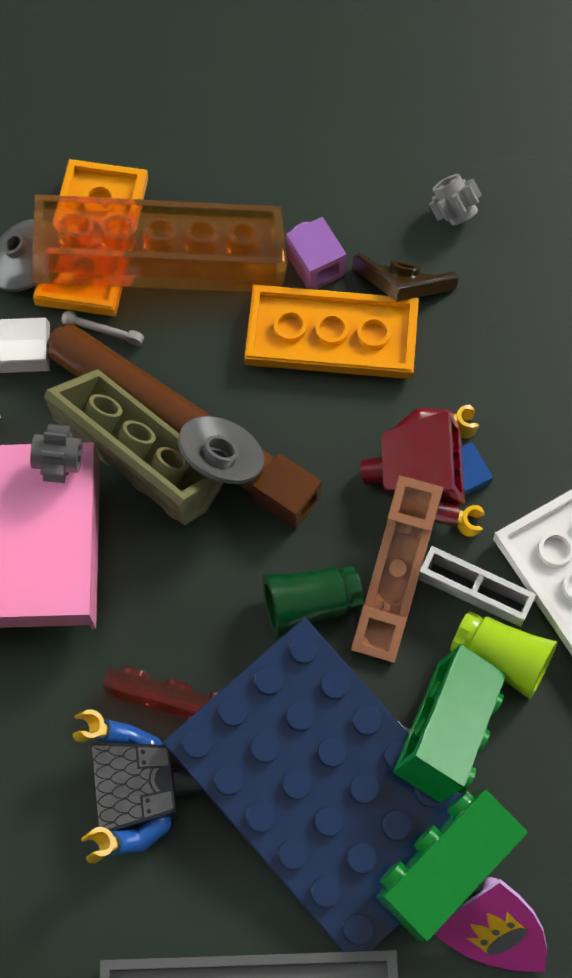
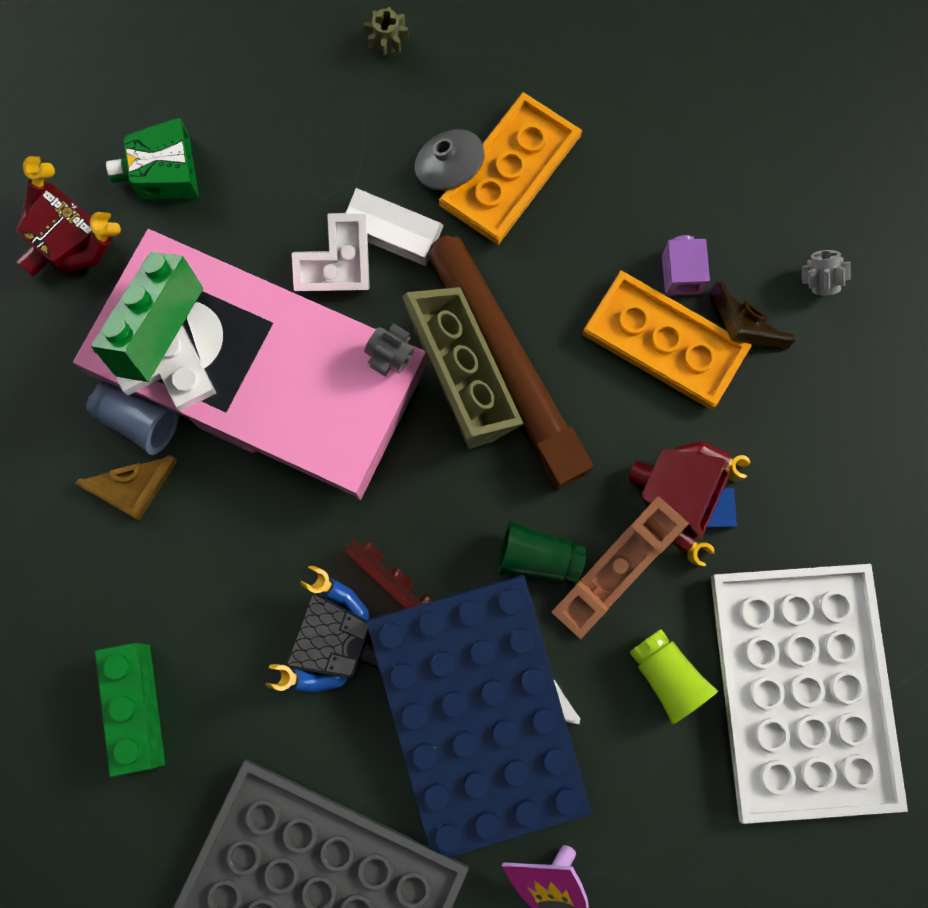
camera: 25 degrees right, 10 degrees up
clear orange arch [33,194,287,292] -> none
light grey hinge [61,311,144,346] -> none
dark grey dish [178,416,264,484] -> none
green brick [376,789,528,942] -> none
brick [393,644,506,803] -> none
white piece [419,546,536,627] -> none

